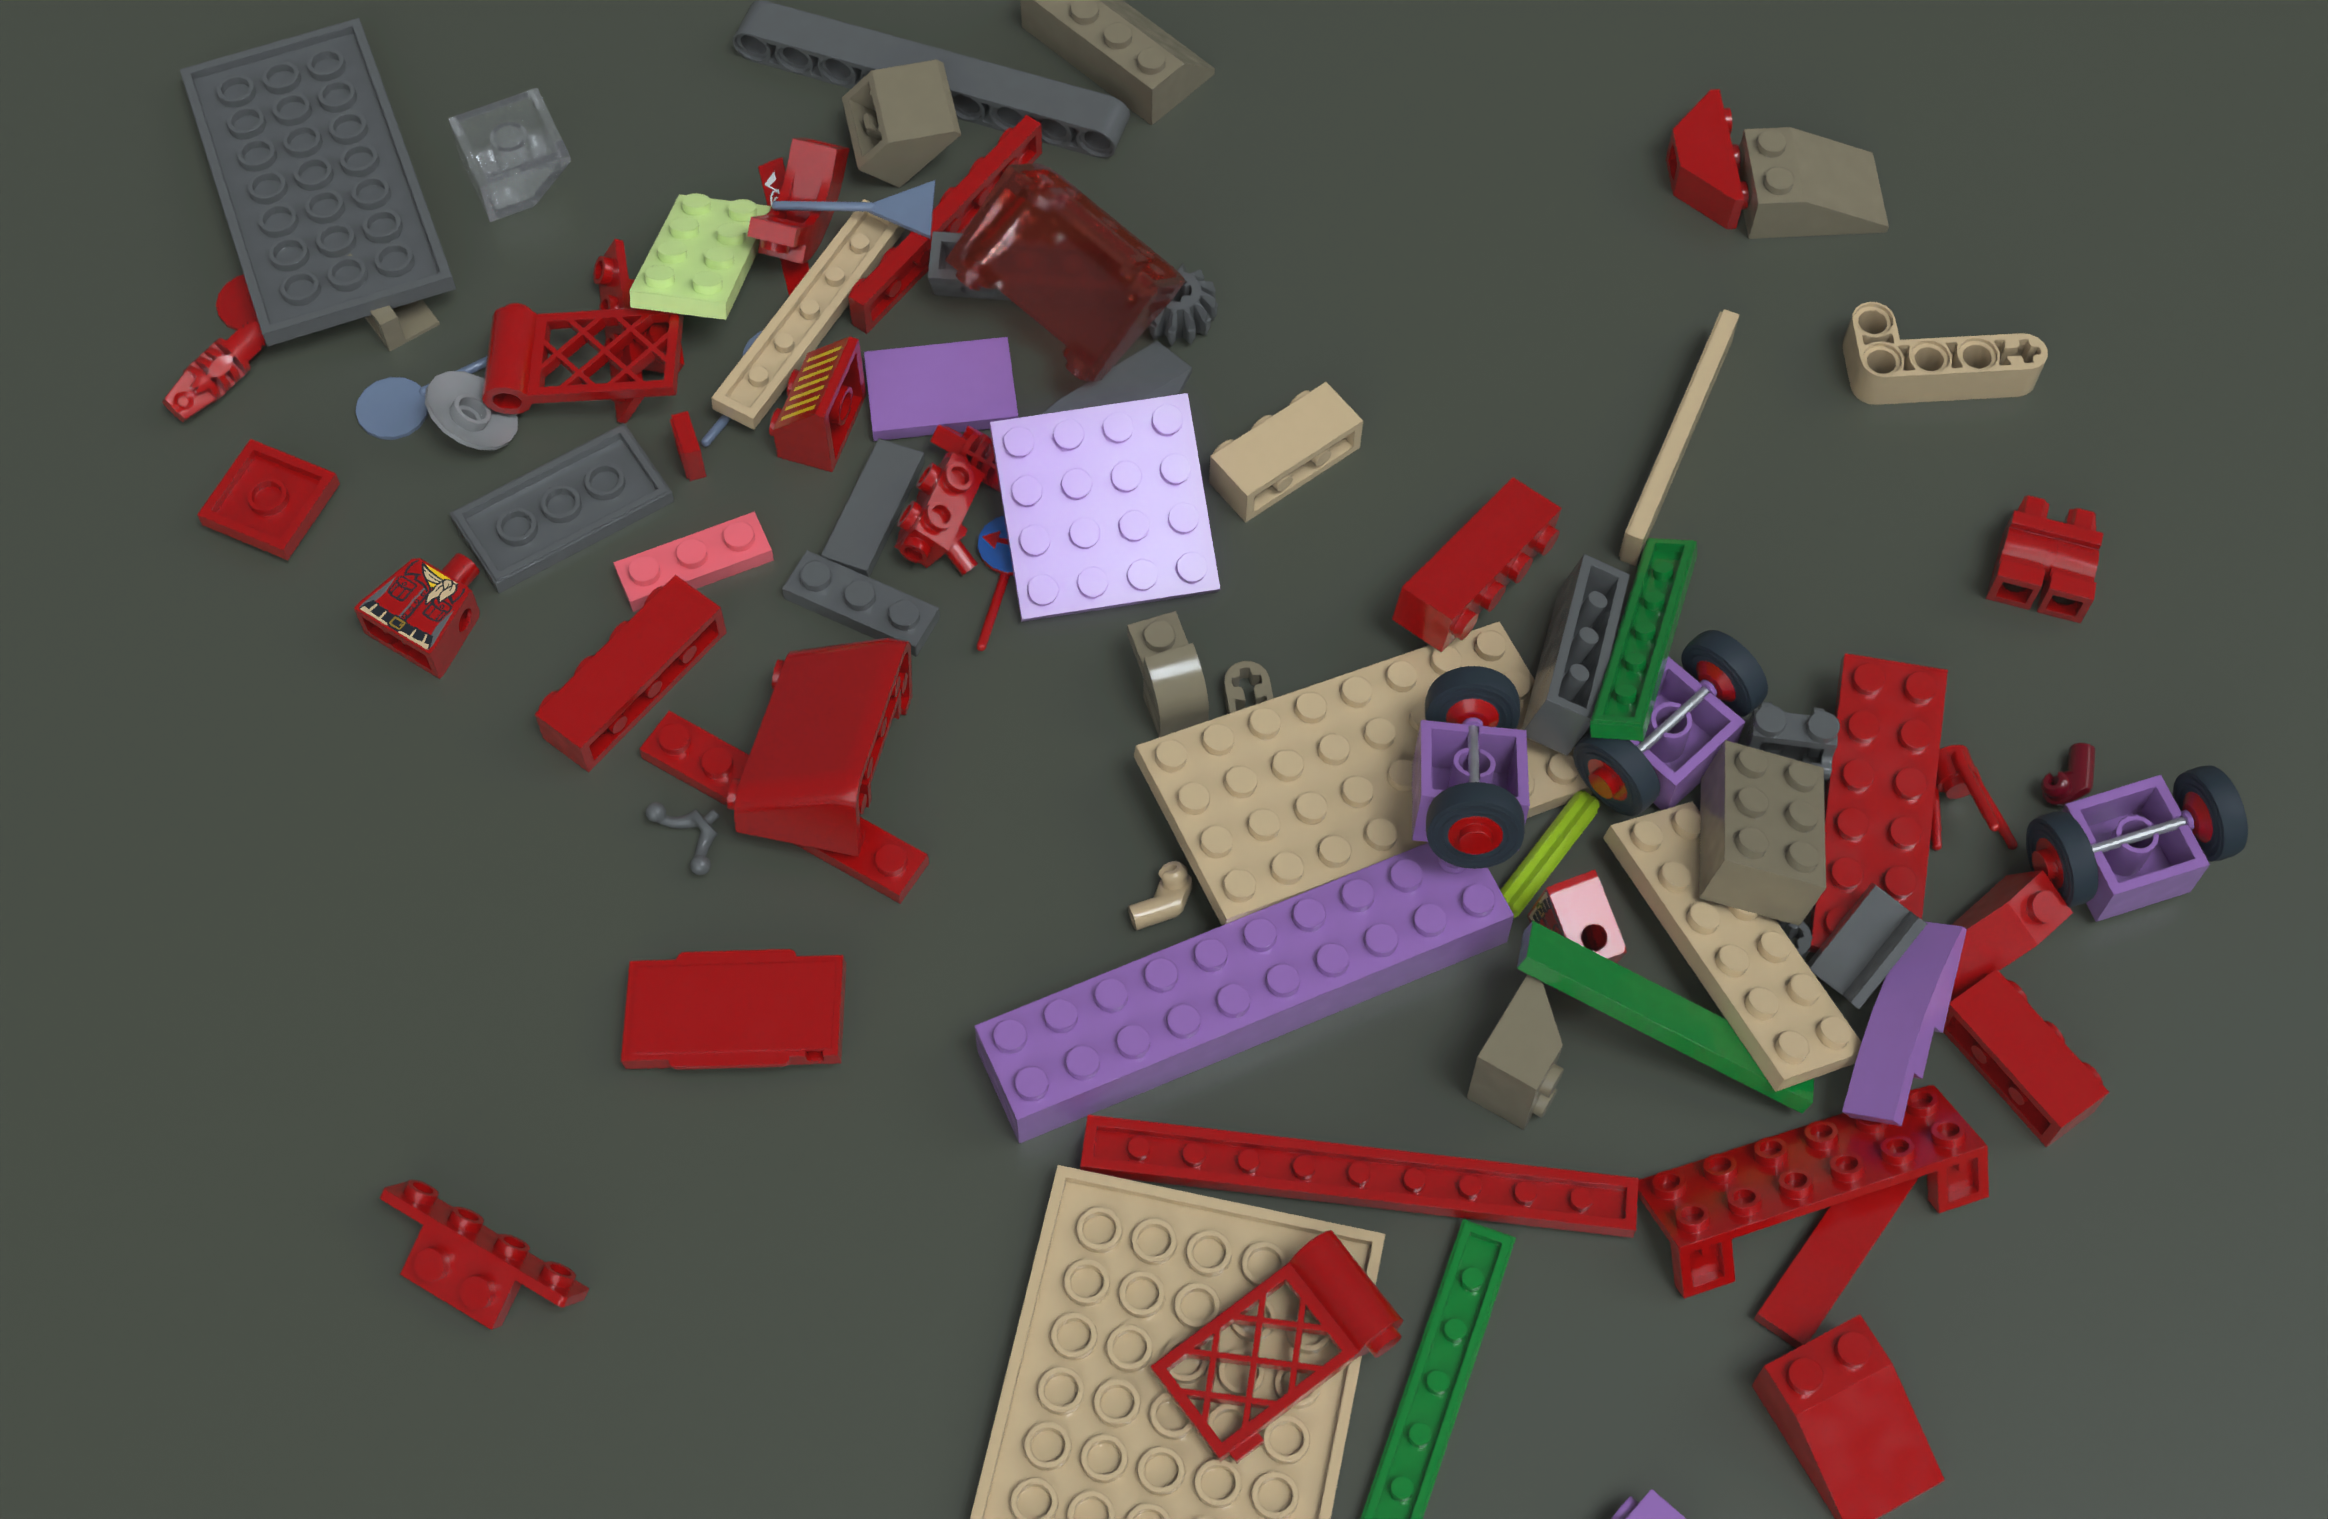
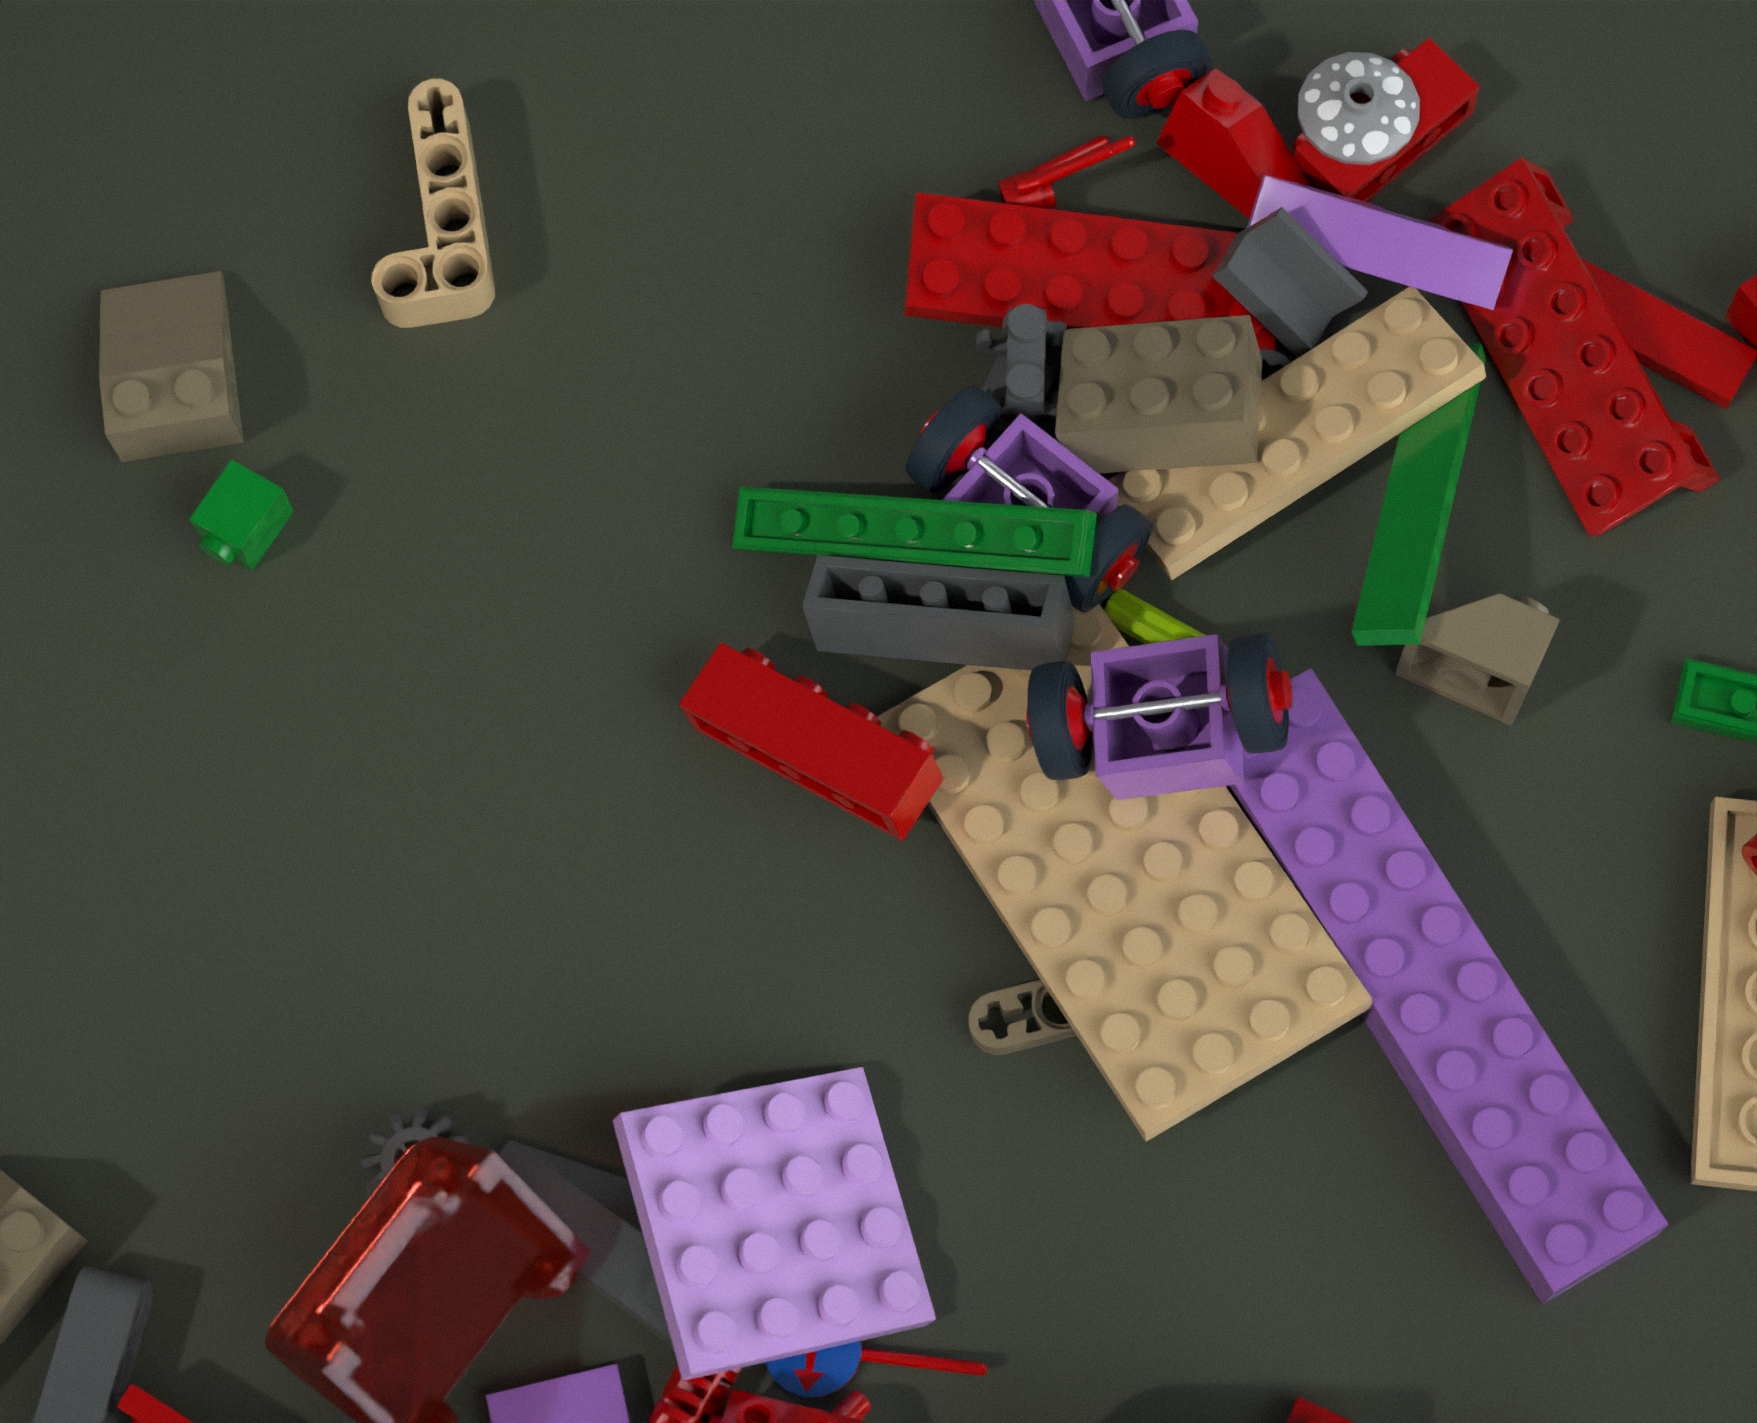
camera: 90 degrees left, 10 degrees up
red plate [1080,1115,1639,1238] -> none
dark tan brick [1127,611,1209,737] -> none
tan arm [1128,861,1192,931] -> none
tan brick [1209,382,1363,523] -> none
torso [1527,869,1627,963] -> none
tan tile [1619,309,1740,566] -> none
red slope [1666,89,1749,229] -> none
red hips [1985,495,2104,624] -> none
dark red arm [2041,743,2096,806] -> none
none -> green brick [189,459,294,571]
none -> light grey dish [1297,52,1420,165]

